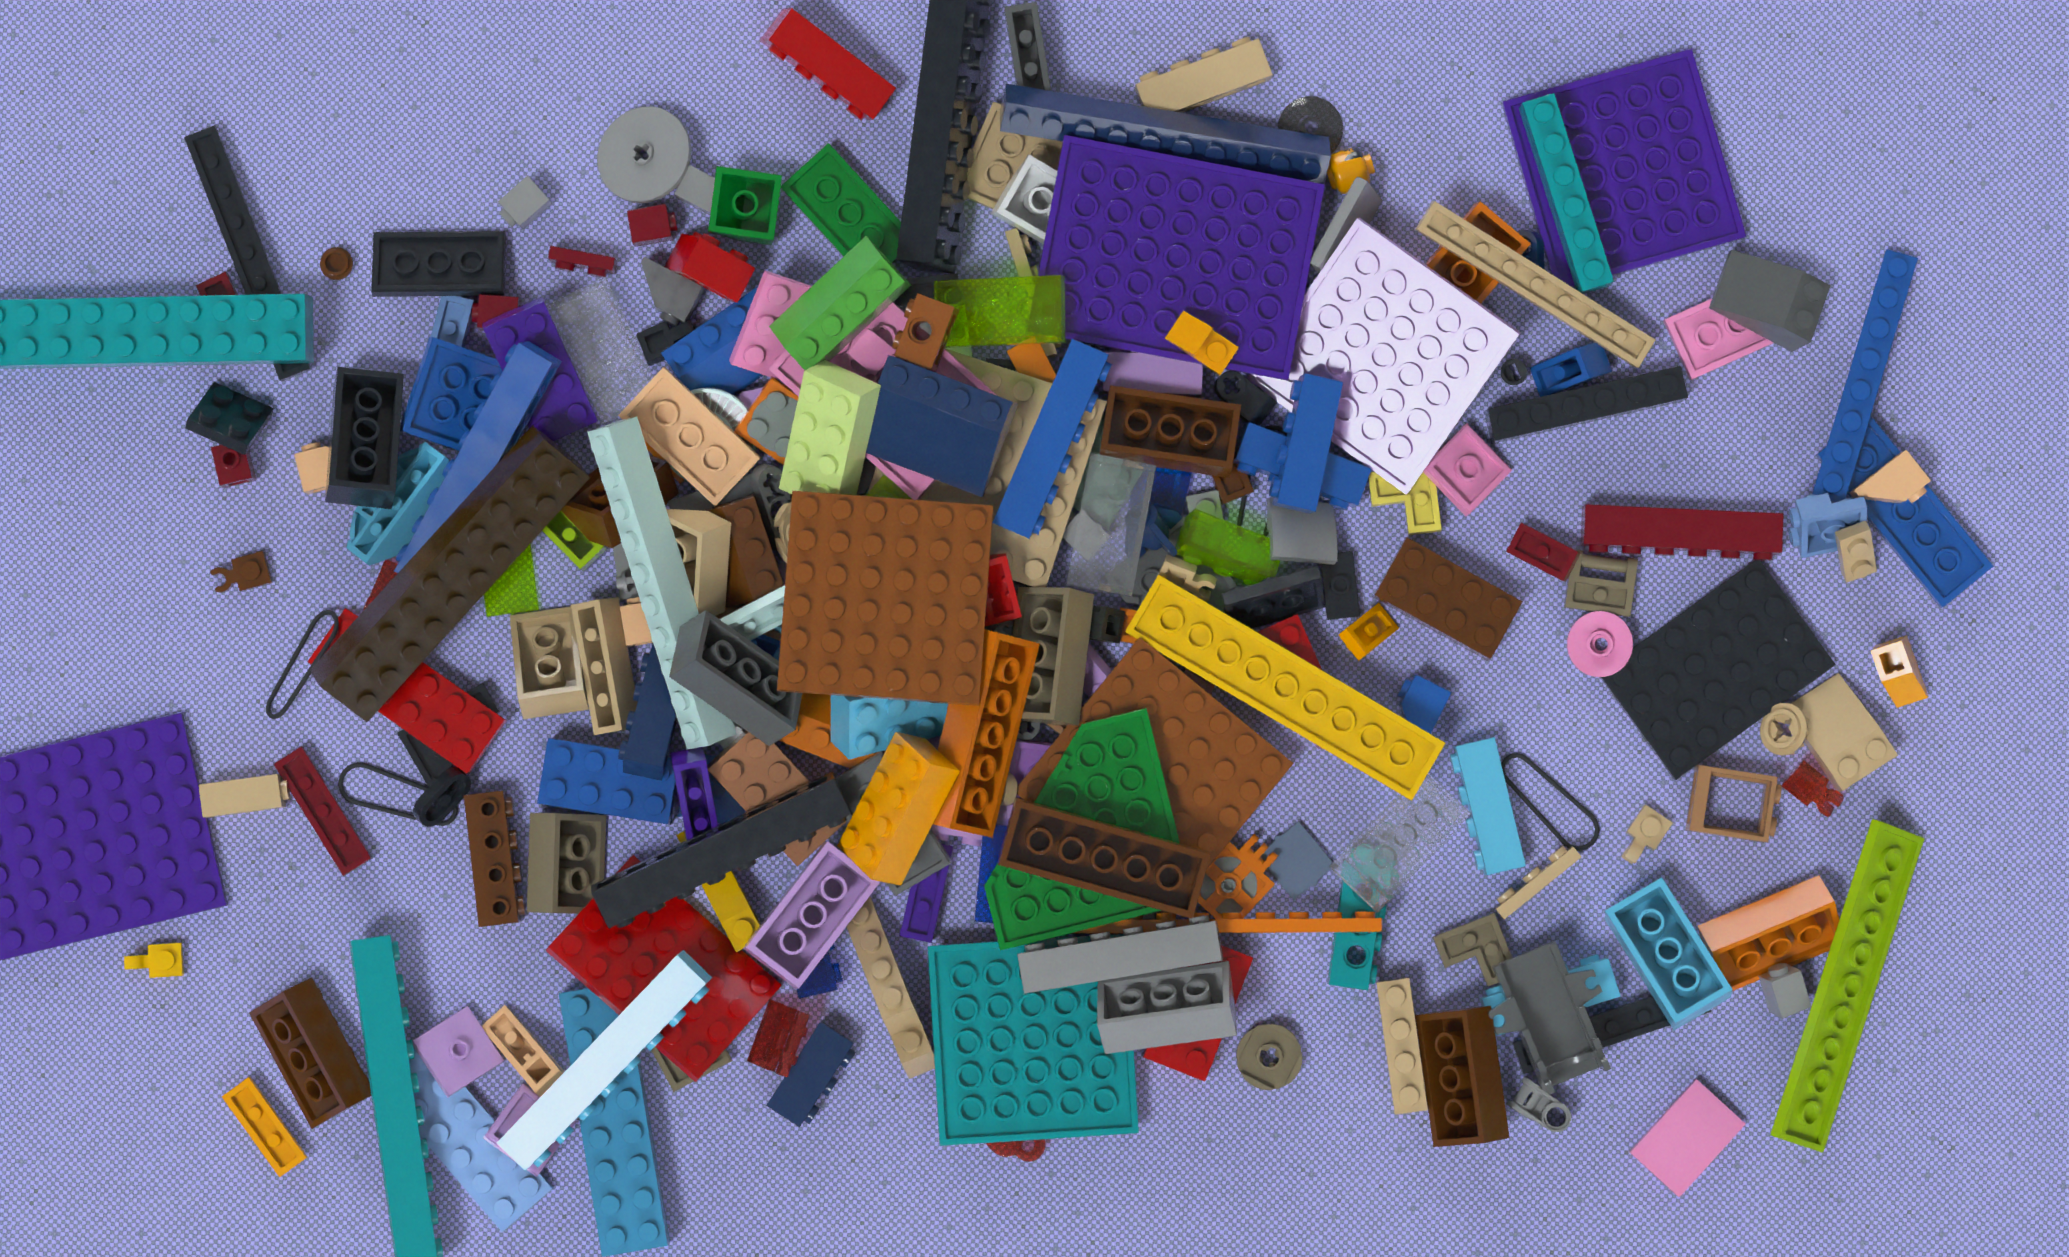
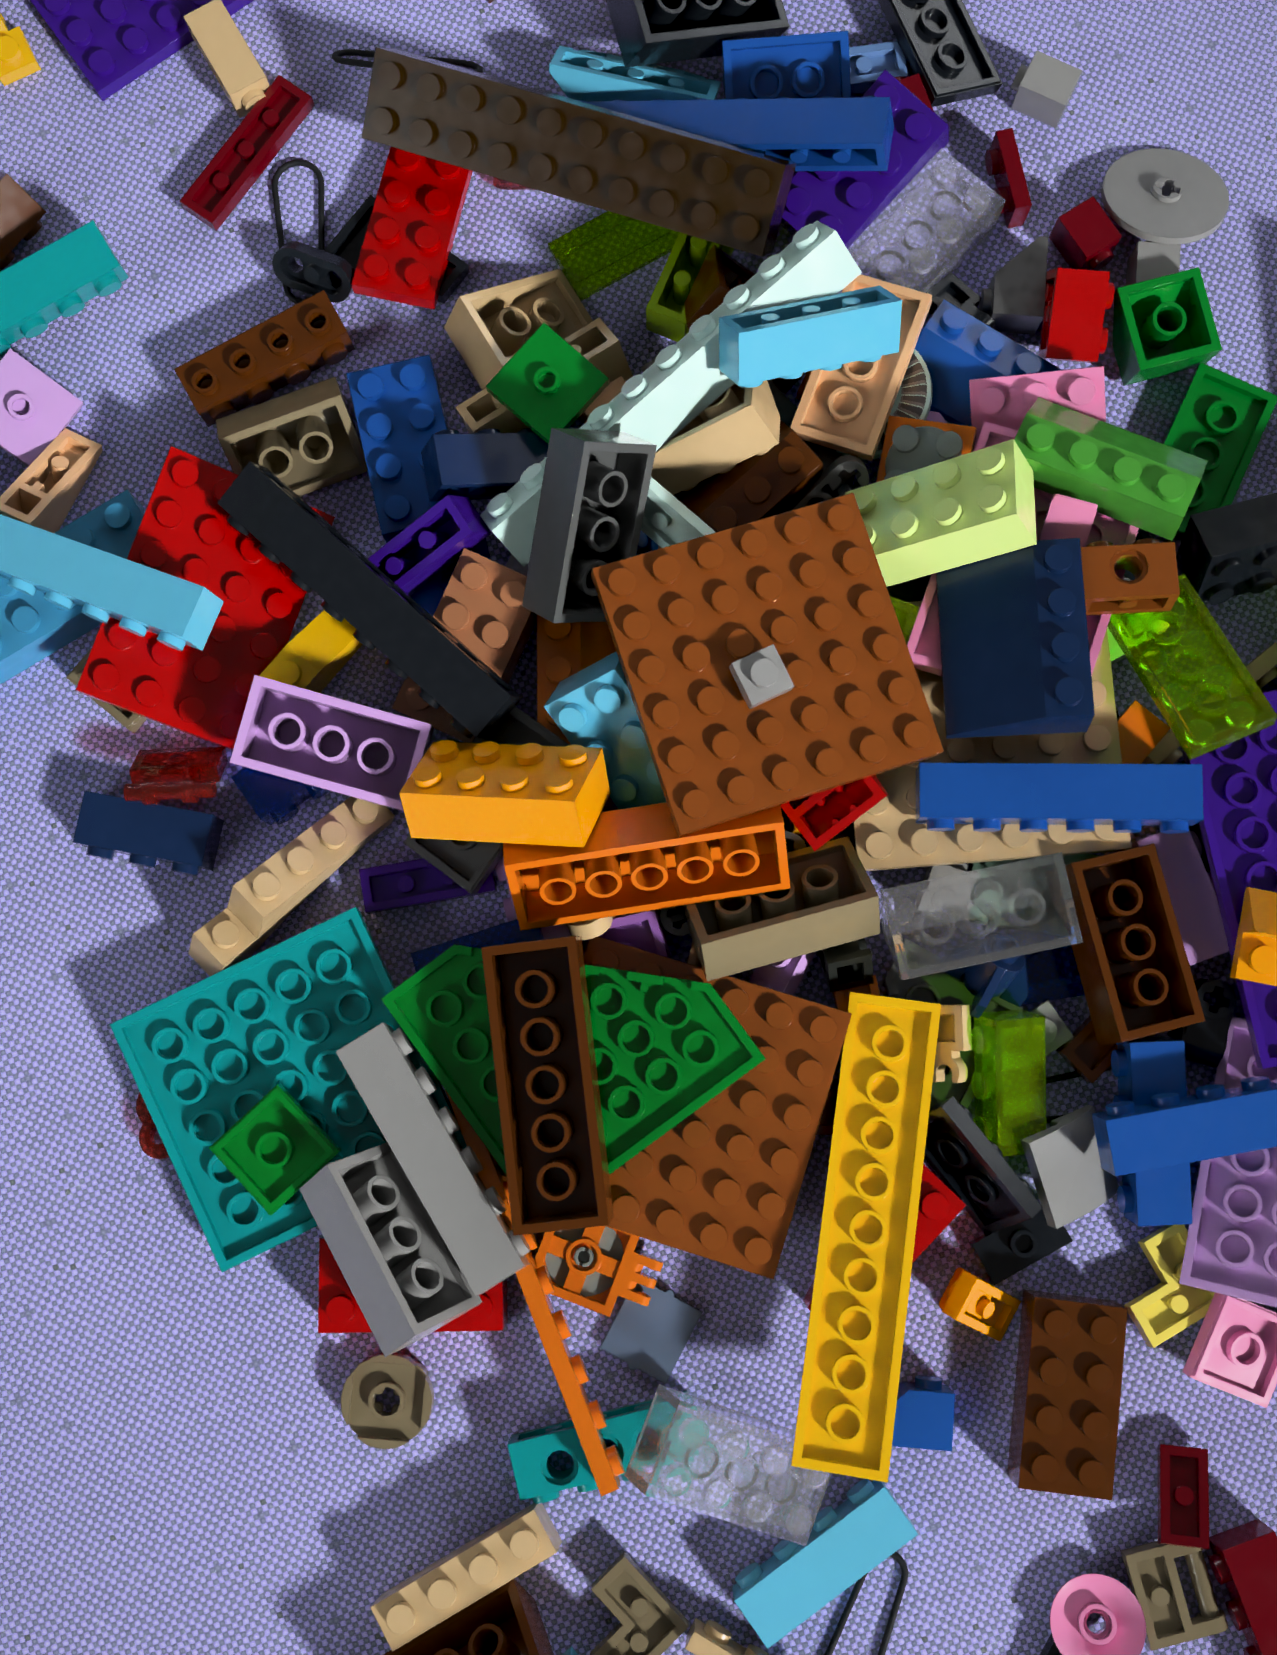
camera: 75 degrees right, 5 degrees down
none -> green plate [209,1084,342,1216]
none -> green plate [486,323,609,445]
none -> medium azure brick [719,285,902,388]
none -> light grey plate [729,644,794,710]

